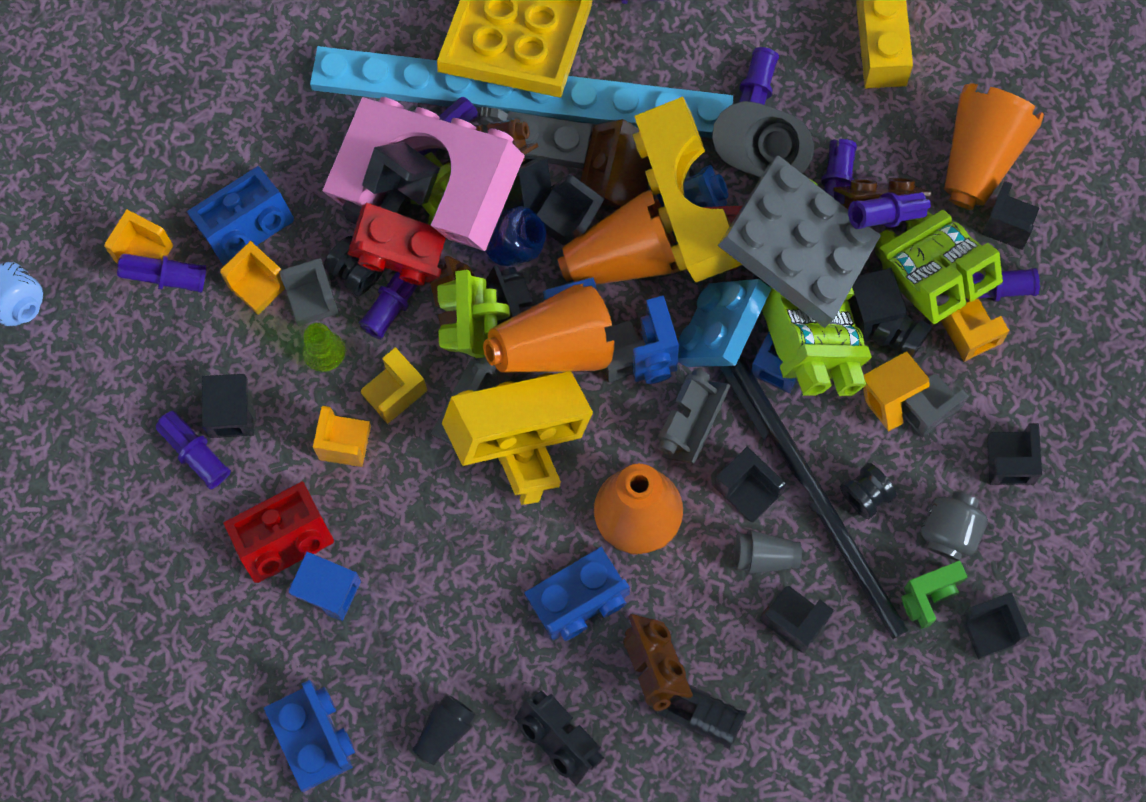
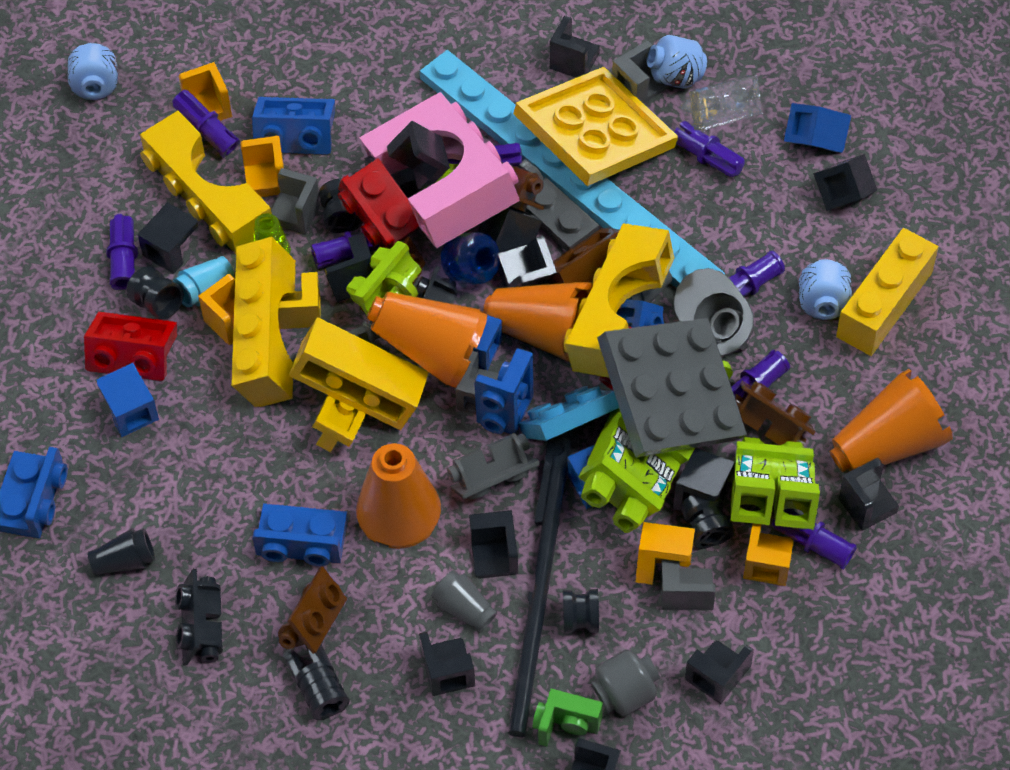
camera: 35 degrees right, 15 degrees down
dark purple axle [848,192,931,229] -> none
none -> black wheel [126,266,184,320]
none -> yellow arch [140,110,274,254]
none -> medium azure cone [173,256,234,307]
none -> yellow arch [231,236,296,407]
none -> black panel [325,232,373,302]
none -> light blue head [799,259,852,320]

